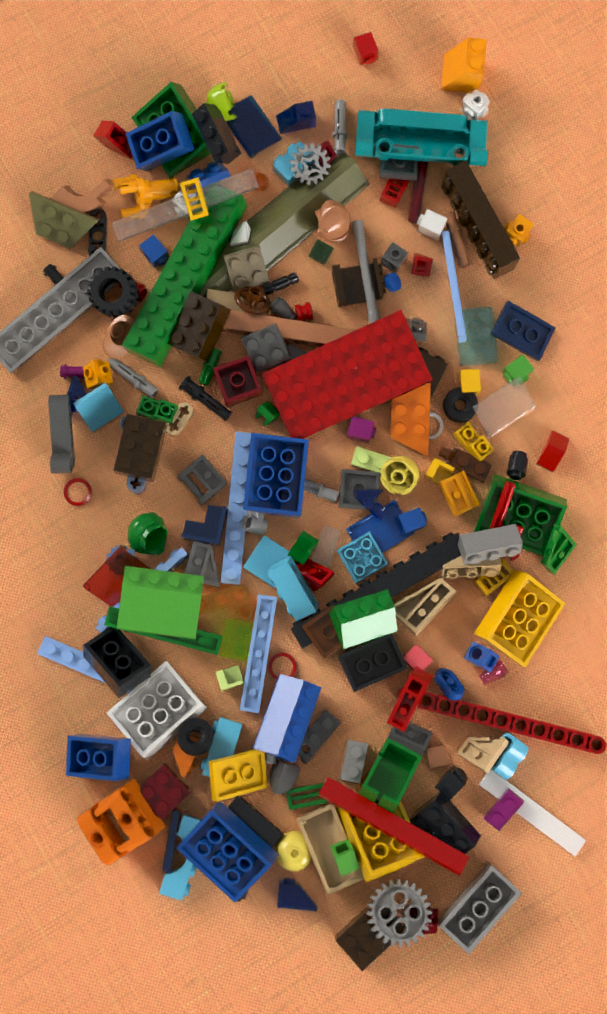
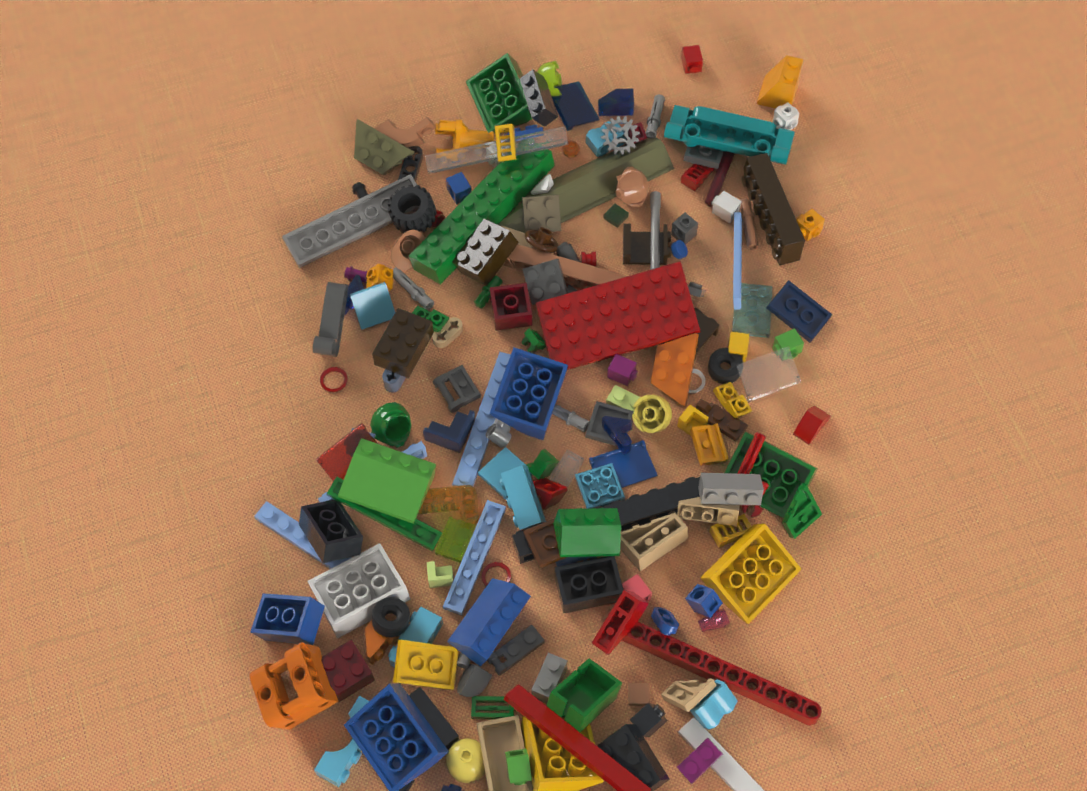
camera: 20 degrees right, 20 degrees down
red slope [93,120,133,159] -> none
blue brick [125,111,194,171] -> none
dark blue tile [162,809,181,872] -> none
black pin [178,376,232,421] -> none
flat silver wing [184,541,220,588] -> none
black axle [263,272,299,295] -> none
dark grey plate [388,723,433,756] -> none
blue brick [395,507,427,536] -> none
red slope [411,253,433,277] -> none
black brick [507,451,528,480] -> none

